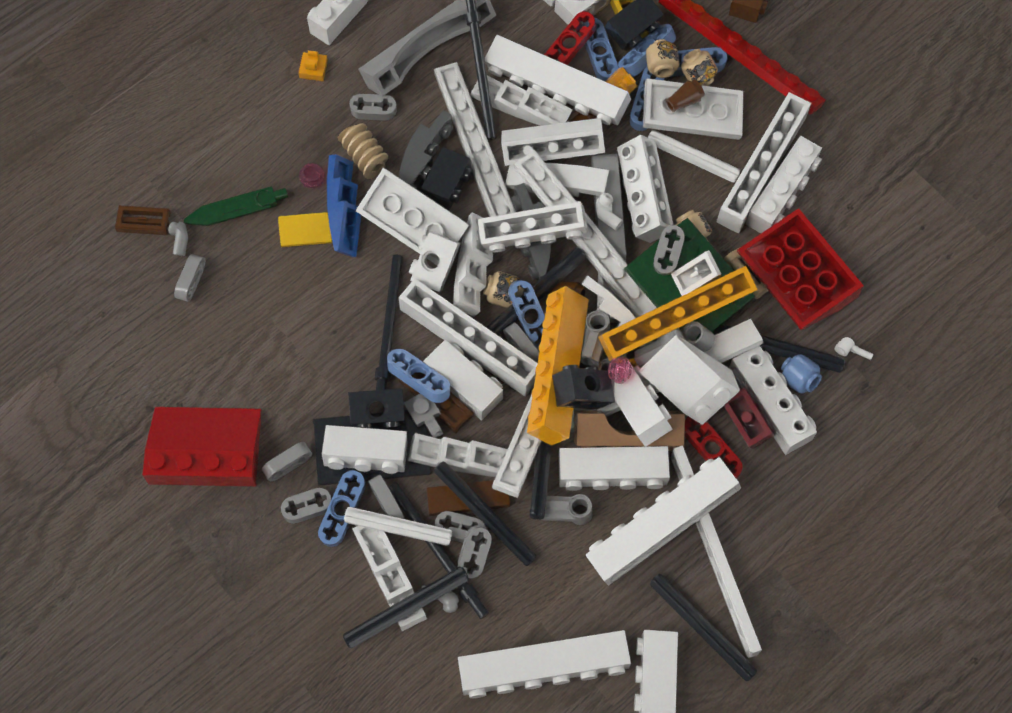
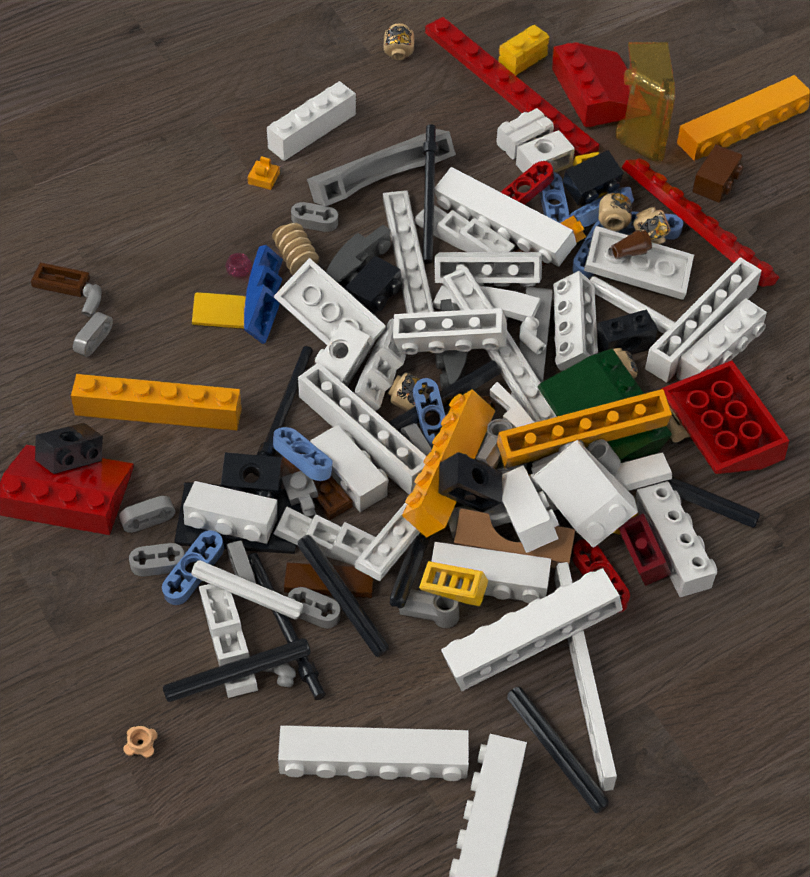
camera: 10 degrees right, 15 degrees down
dark green piece [184,186,288,226] -> none
light grey beam [458,525,492,578] -> none
clear pink plate [608,357,632,384] -> none
light grey beam [654,225,685,275] -> none
white slope [671,251,721,296] -> none
medium blue head [781,354,822,393] -> none
white hand [834,337,873,360] -> none
none -> black brick [35,423,103,474]
none -> light orange brick [71,374,242,431]
none -> light nougat plate [123,726,158,758]
none -> yellow slope [419,561,488,606]
none -> black brick [597,309,658,355]

